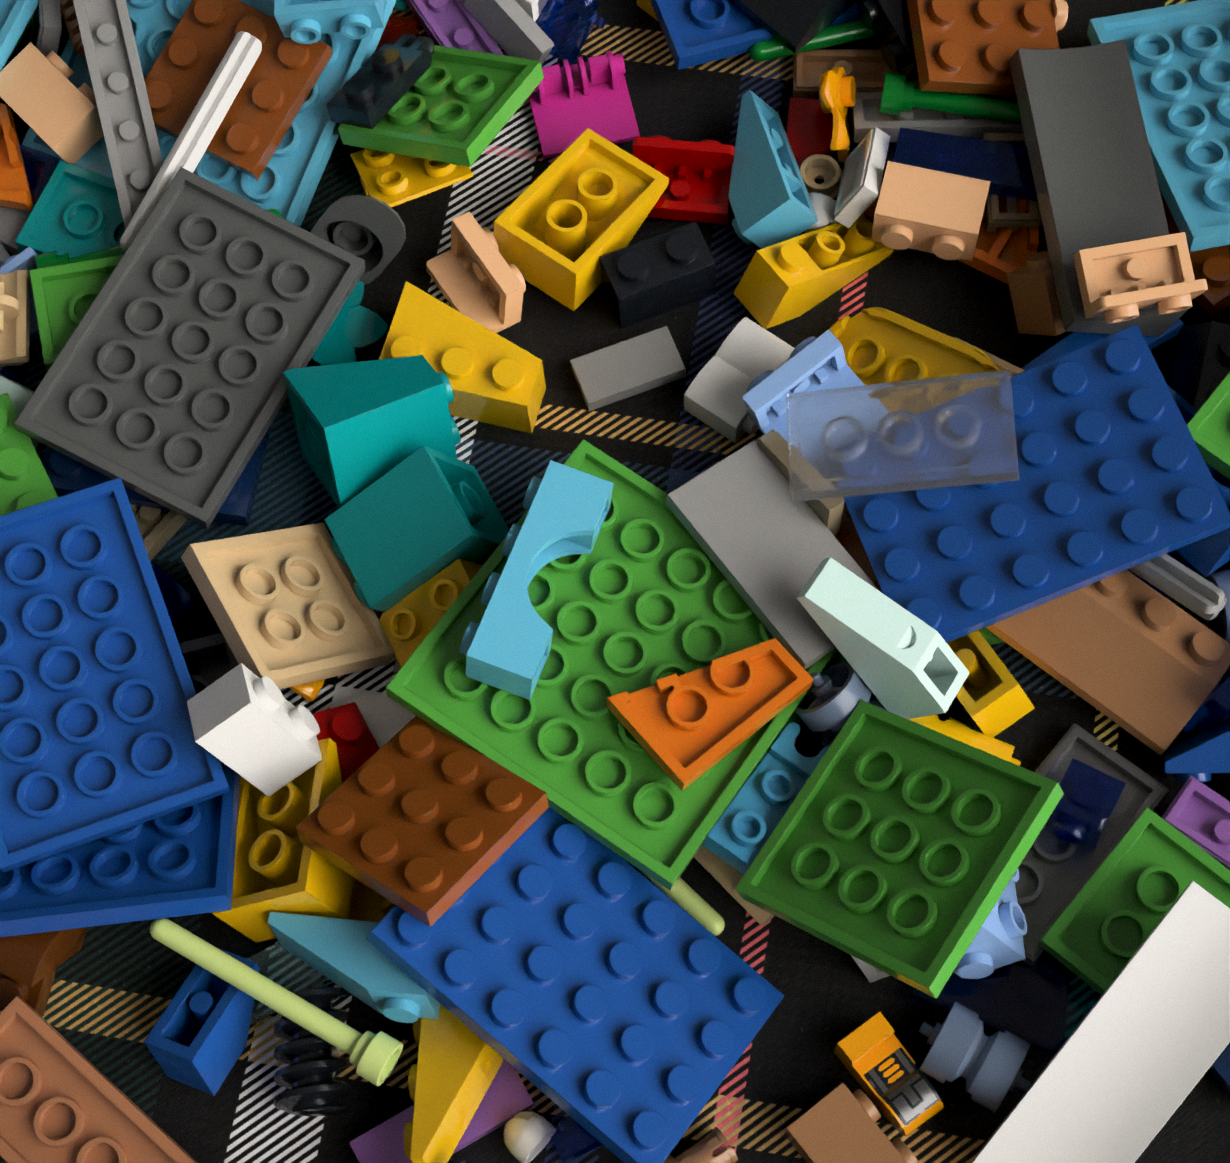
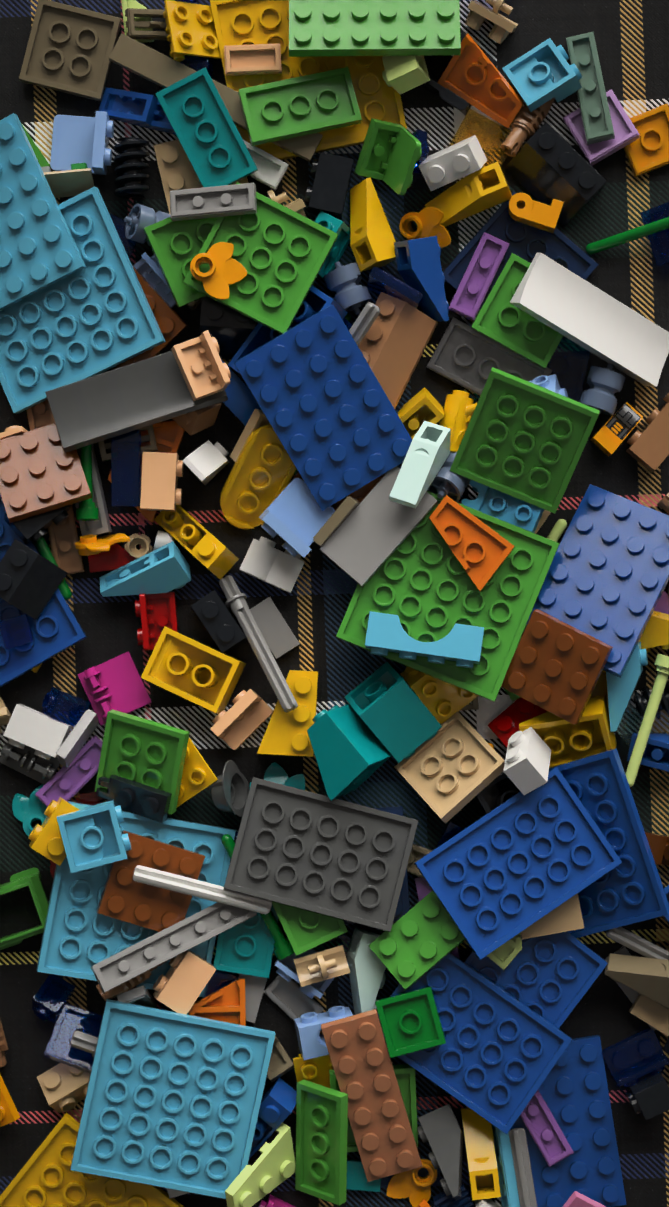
camera: 100 degrees left, 20 degrees up
clear tile [786,370,1020,502] -> none
white tile [834,127,890,229] -> none
clear blue bracket [1045,758,1126,849] -> none
none -> white slope [183,440,229,485]
none -> light grey axle [219,575,298,713]

